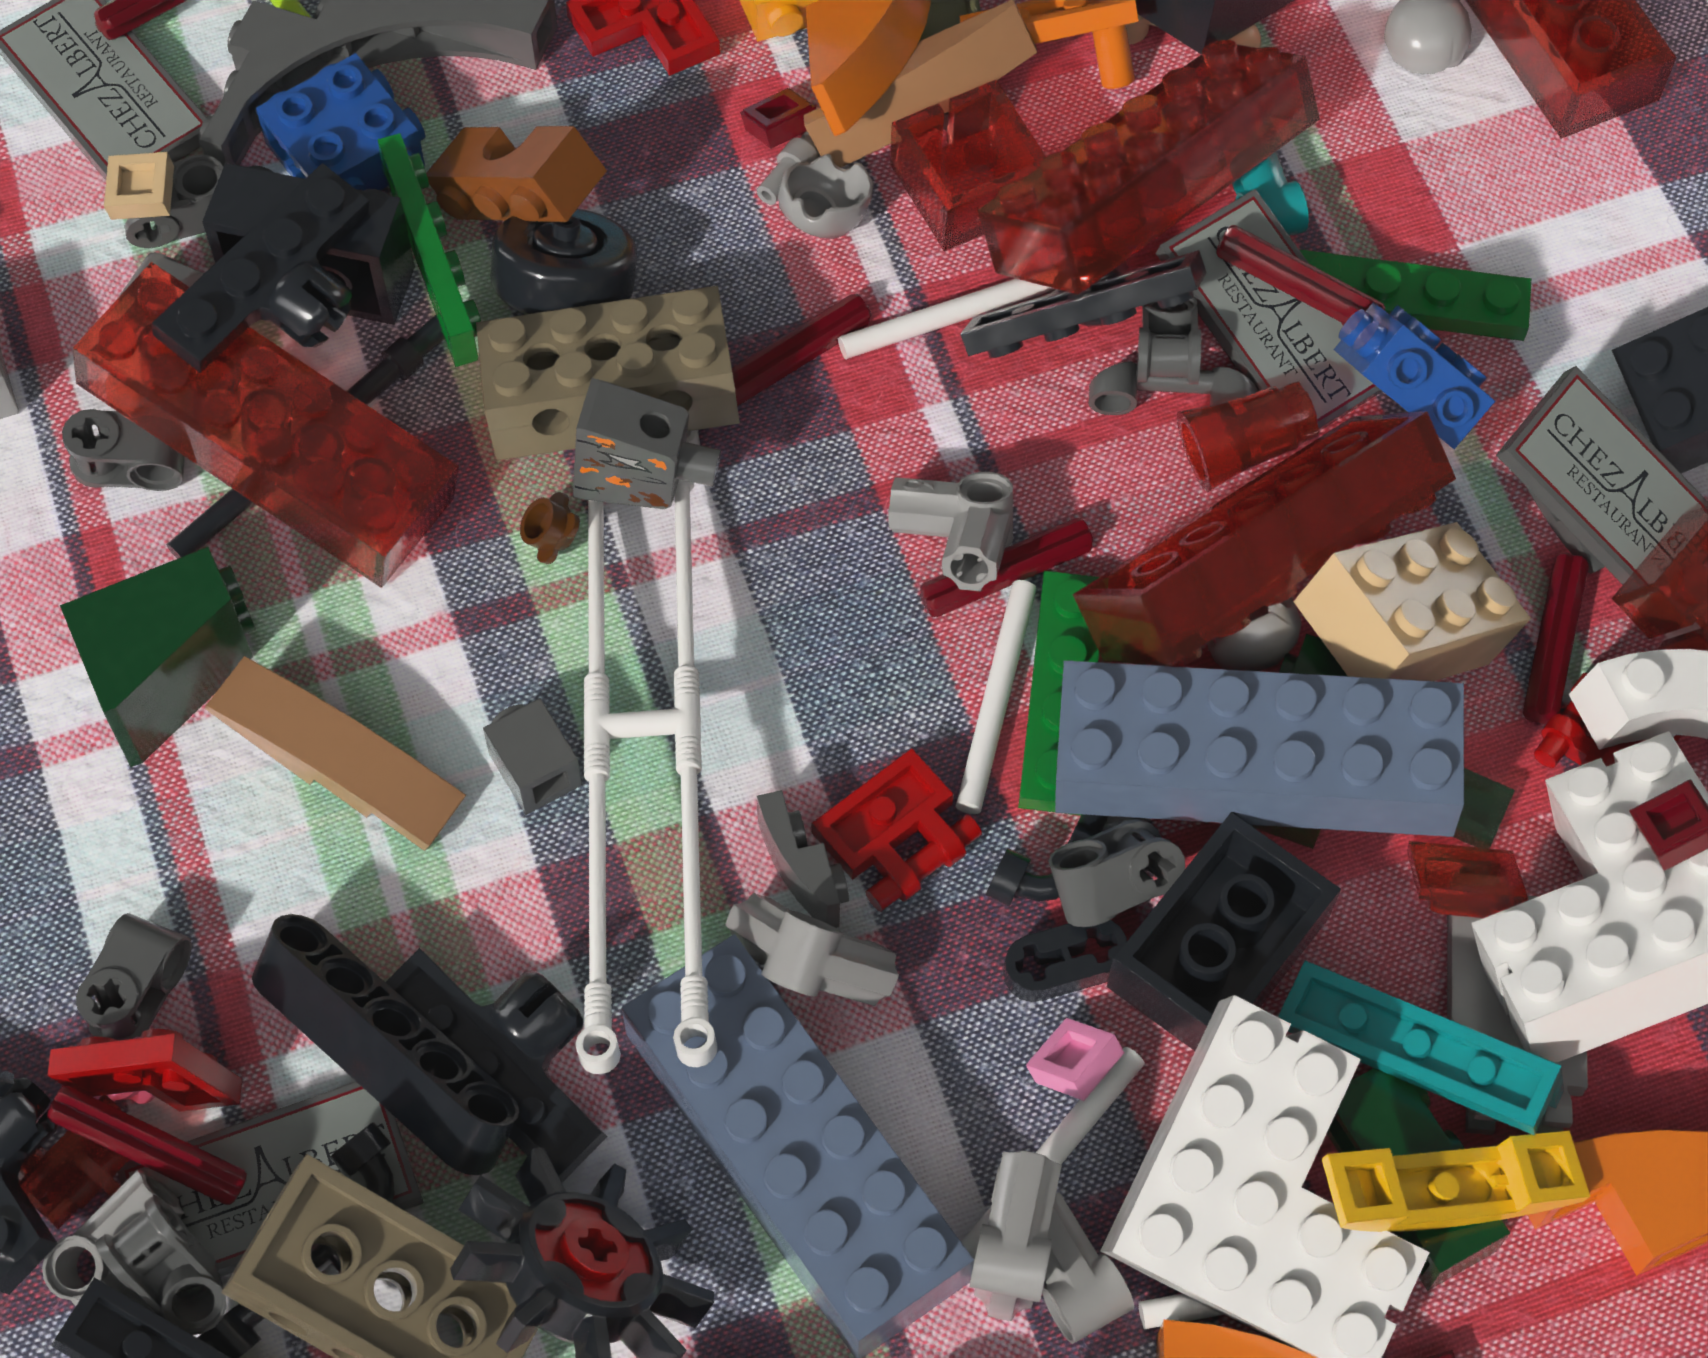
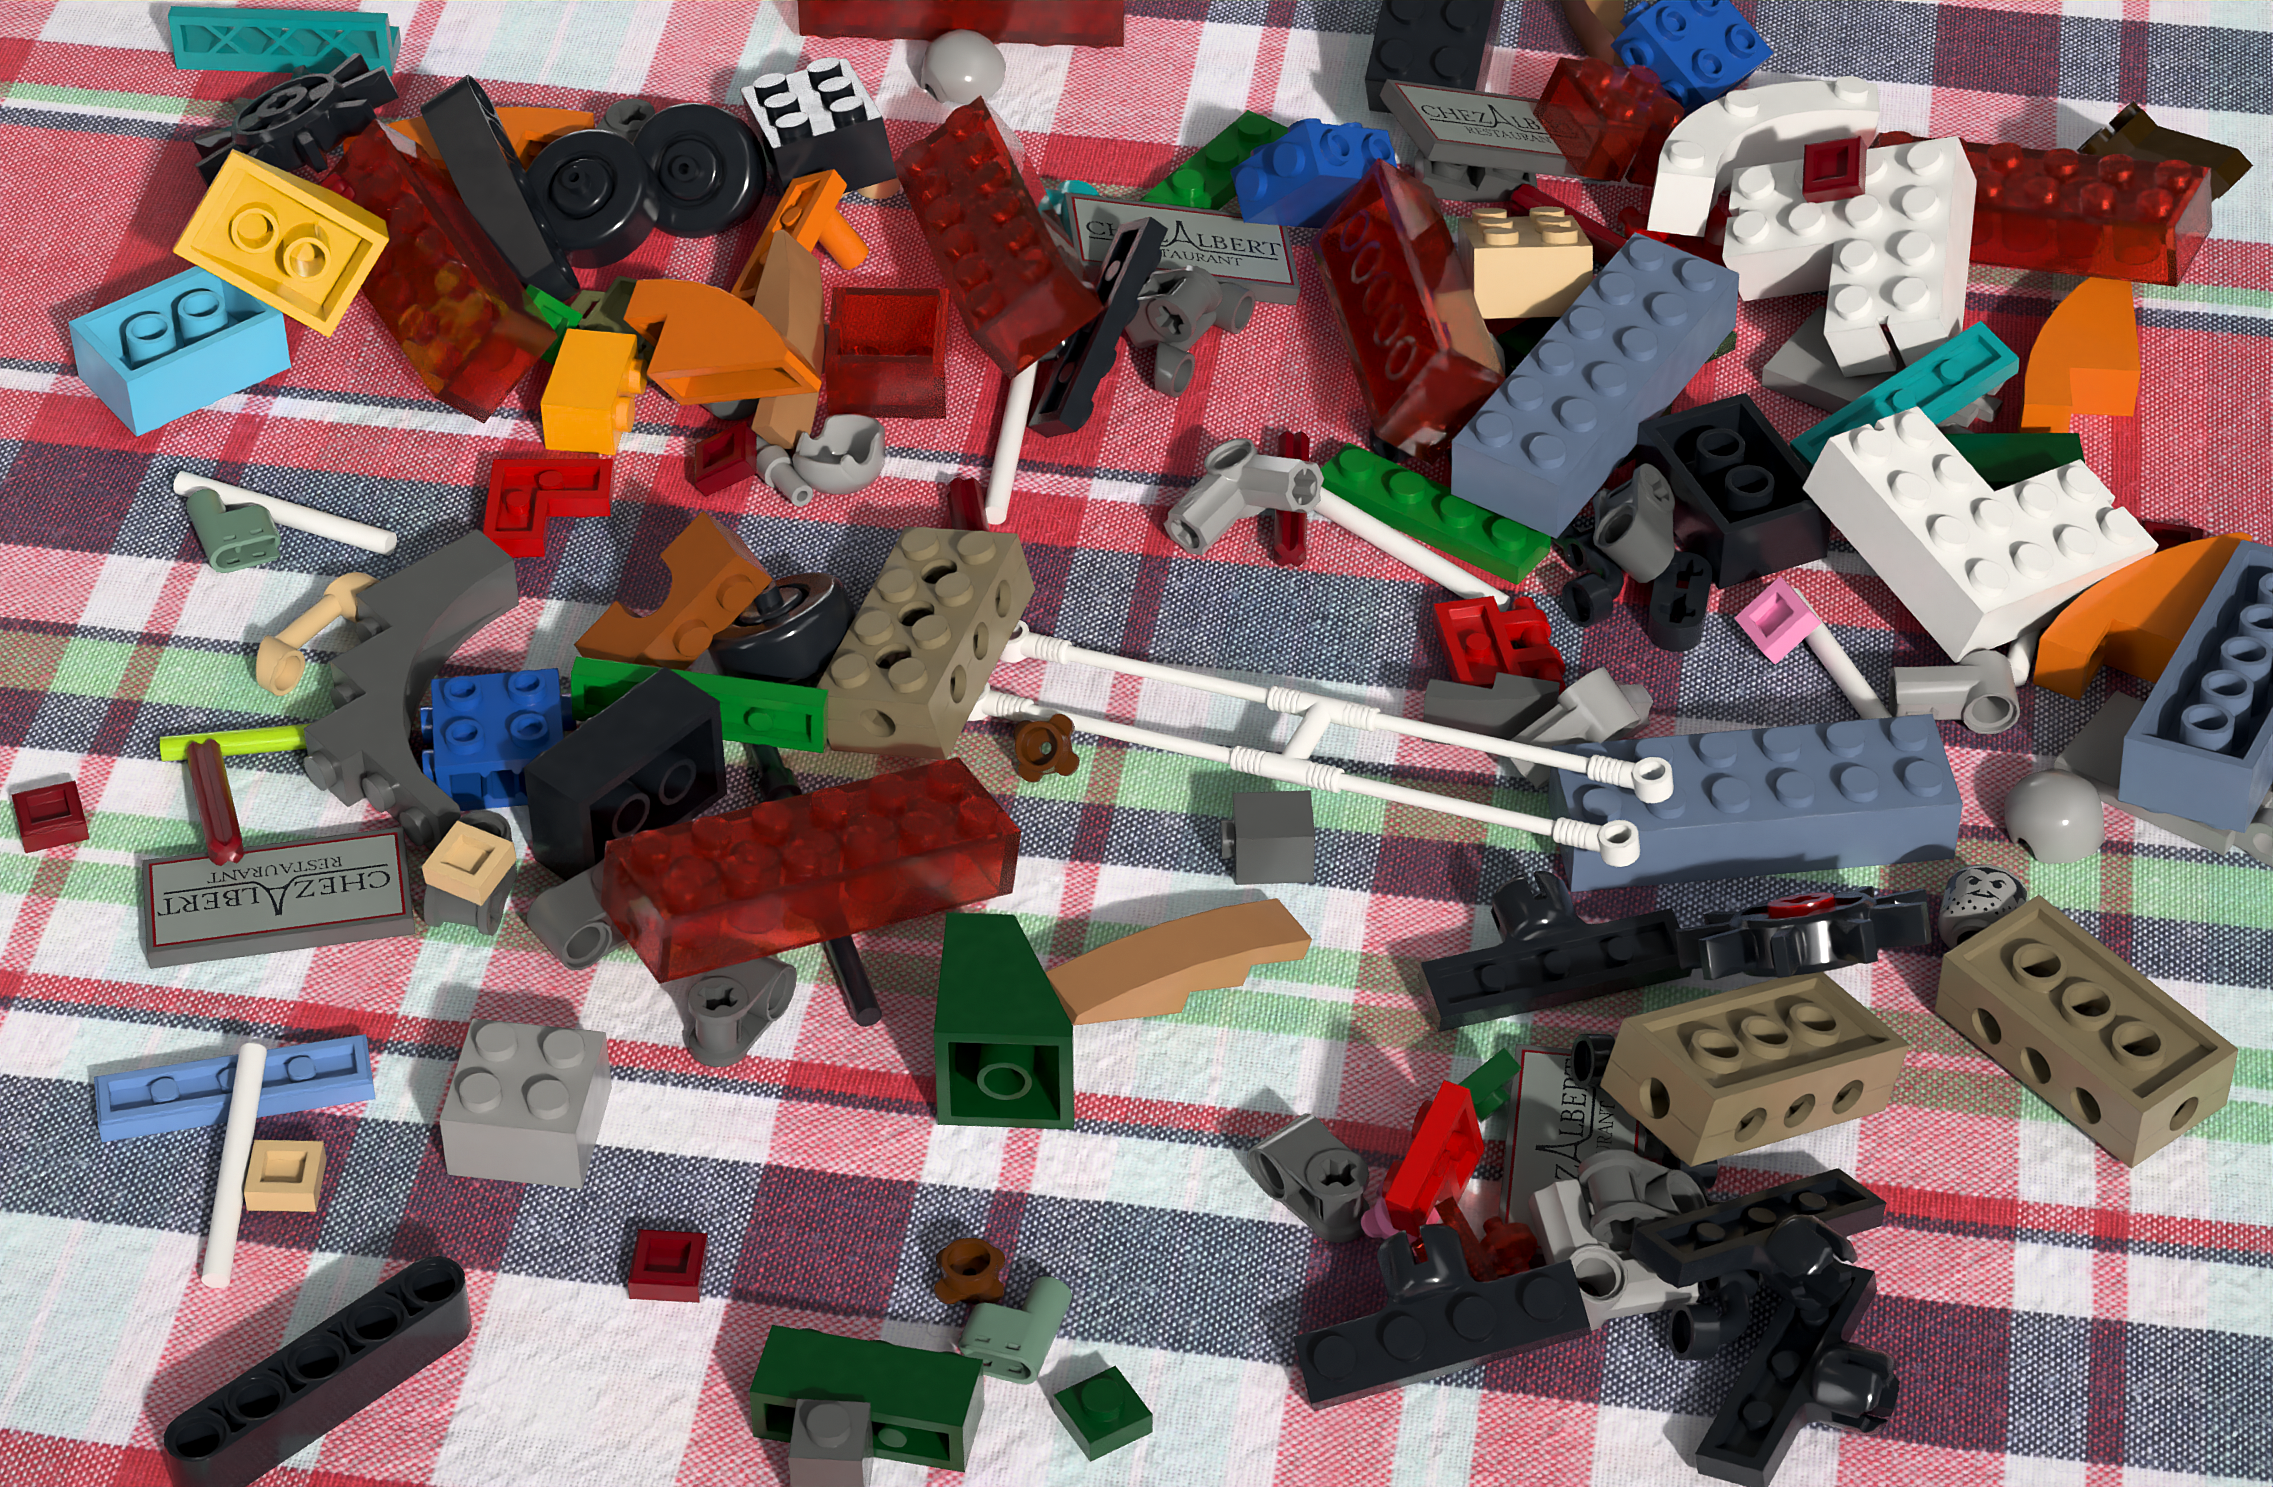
camera: 60 degrees left, 20 degrees down
dark red axle [47,1086,247,1205] -> none
black plate [152,163,369,373] -> none
black beam [252,914,519,1175] -> none
dark grey torso [573,378,721,509] -> none
light grey piece [969,1150,1062,1321] -> none
clear red plant [1177,381,1320,492] -> none
dark red axle [1216,225,1386,324] -> none
yellow slope [1322,1131,1590,1232] -> none
clear red piece [1407,841,1528,918] -> none
none -> dark green plate [1458,1048,1522,1124]

